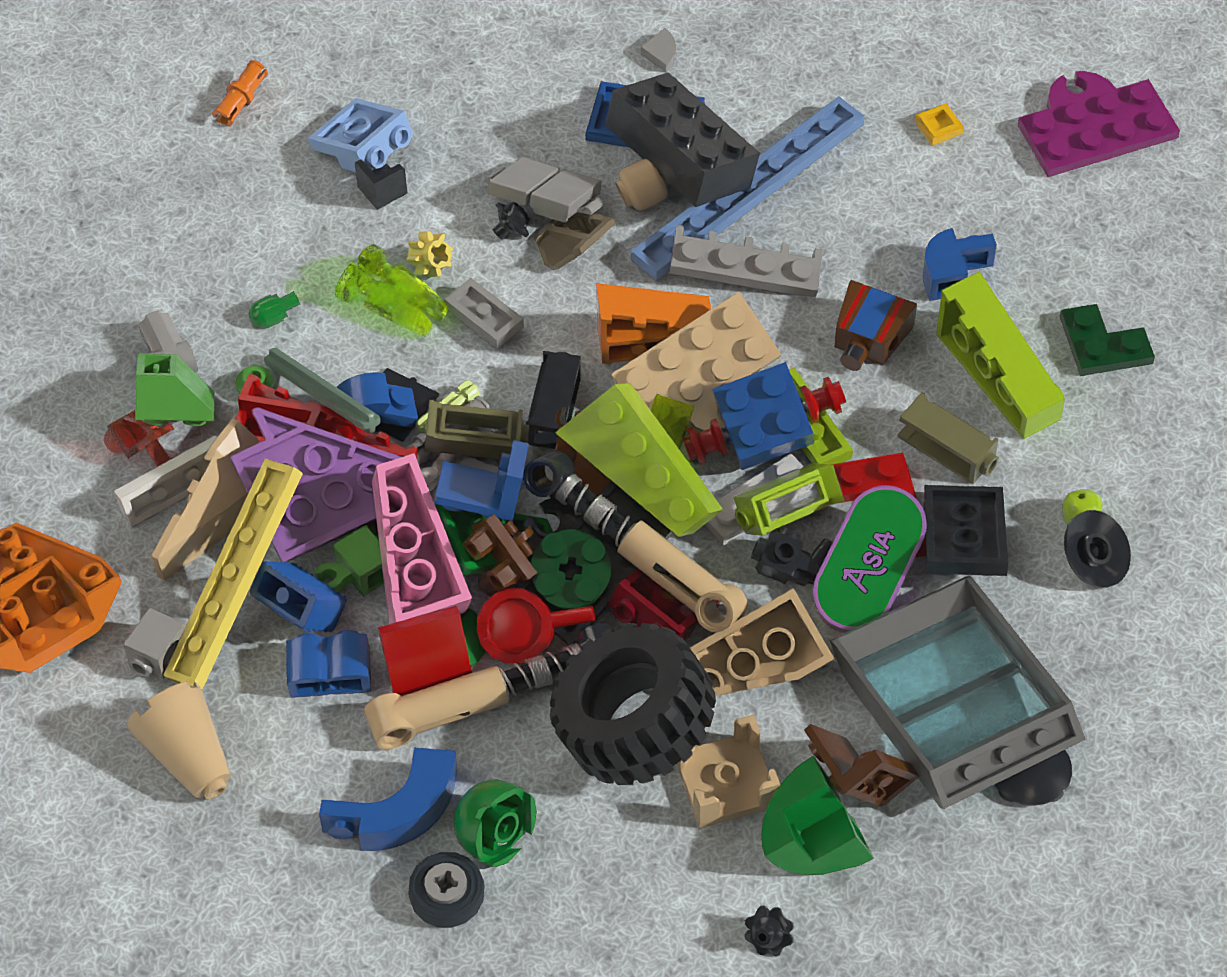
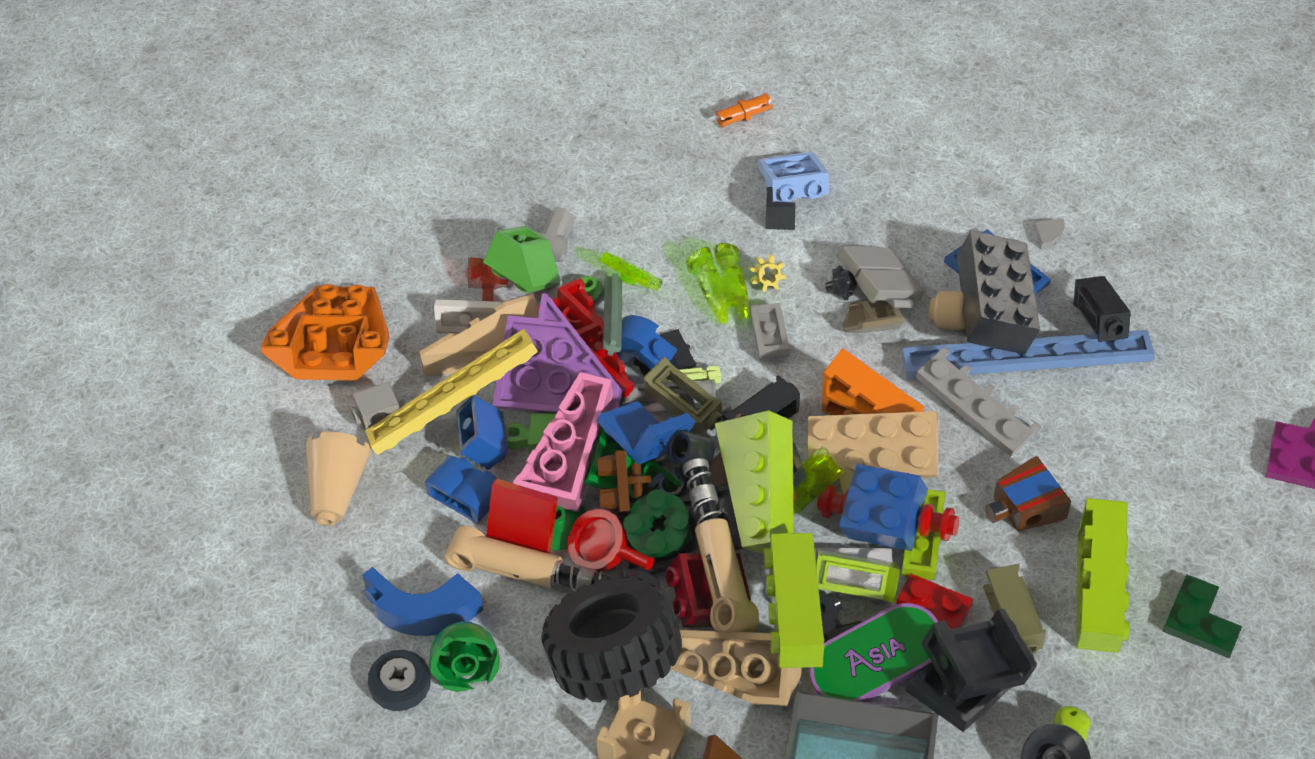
camera: 40 degrees right, 5 degrees down
green cylinder [248,291,300,329] -> none
yellow tile [914,103,964,146] -> none
blue brick [922,228,997,301] -> none
none -> clear neon green plate [599,252,663,291]
none -> lime wedge [764,533,824,668]
none -> black panel [921,608,1037,702]
none -> black window [1073,276,1131,342]

